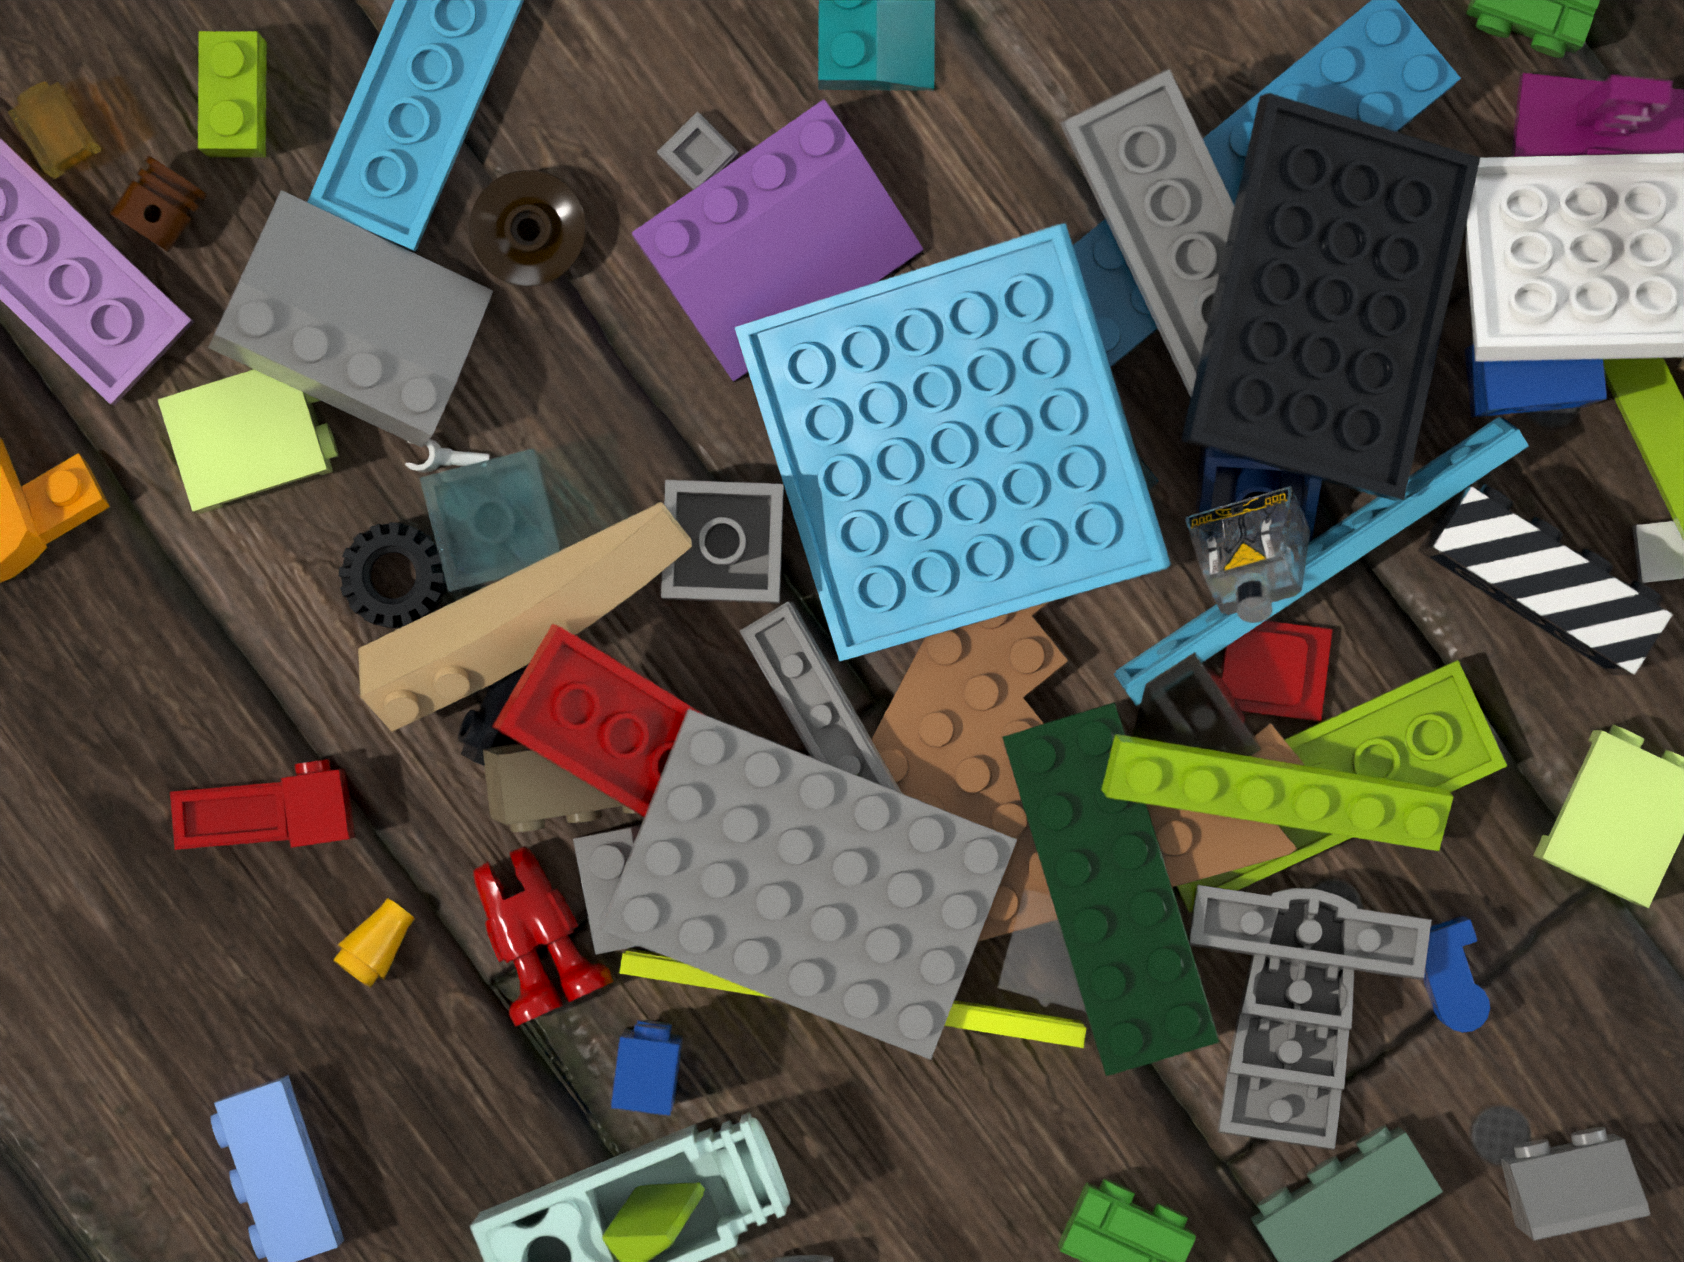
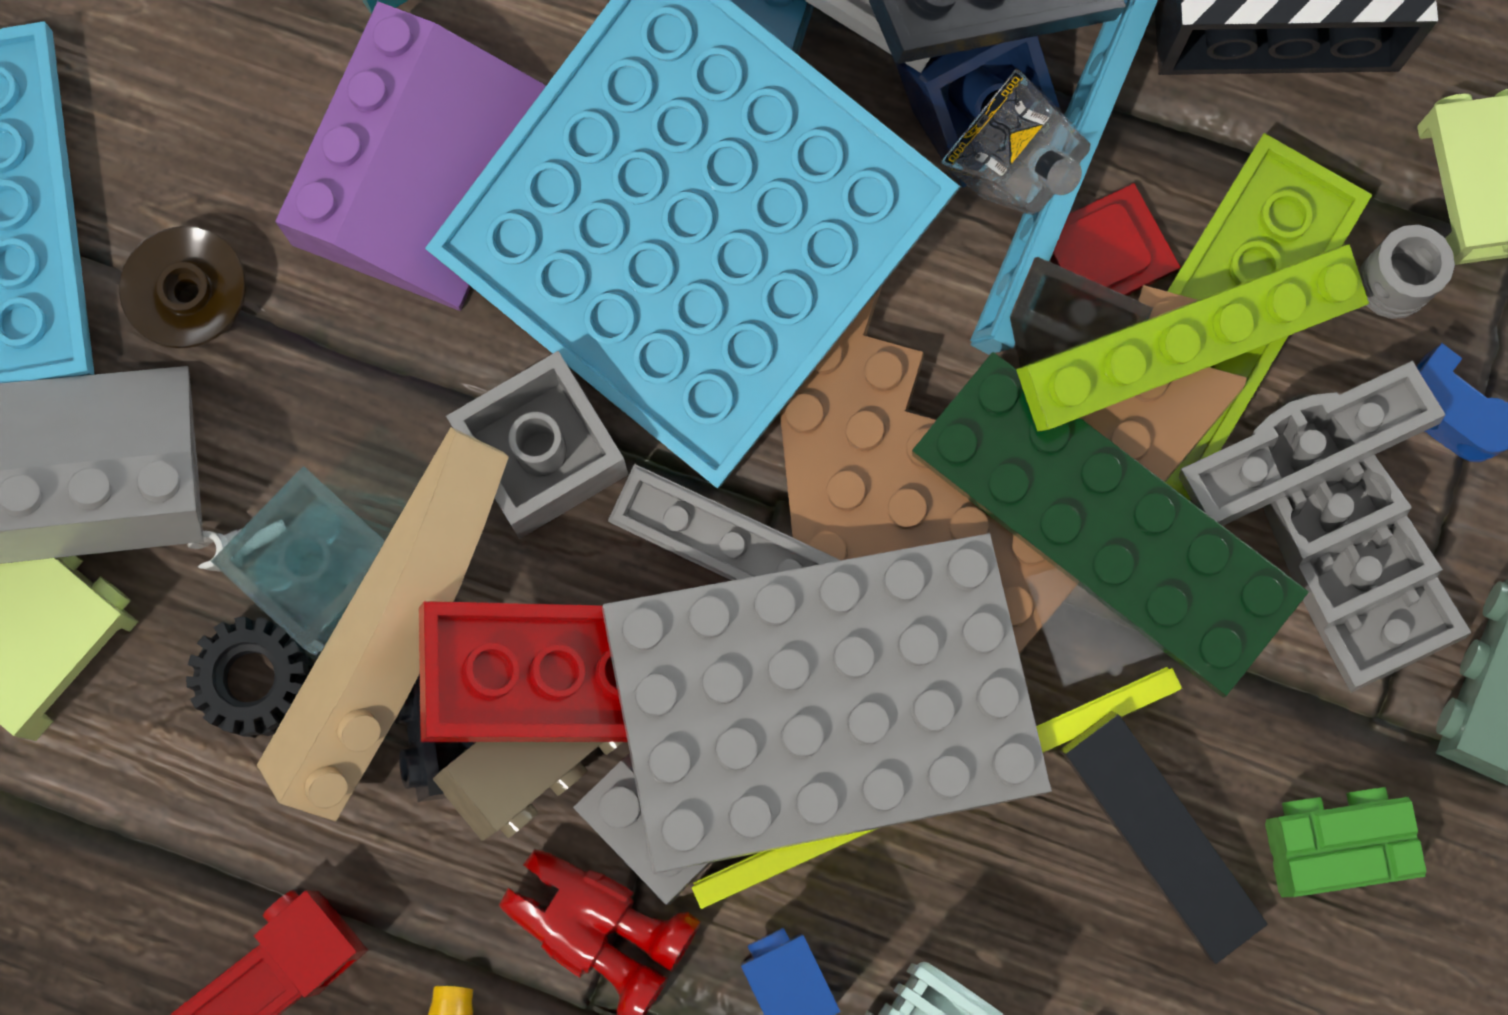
camera: 30 degrees left, 10 degrees down
light grey tile [657,111,739,190] -> none
none -> black tile [1060,711,1268,964]
none -> light grey piece [1359,225,1455,319]

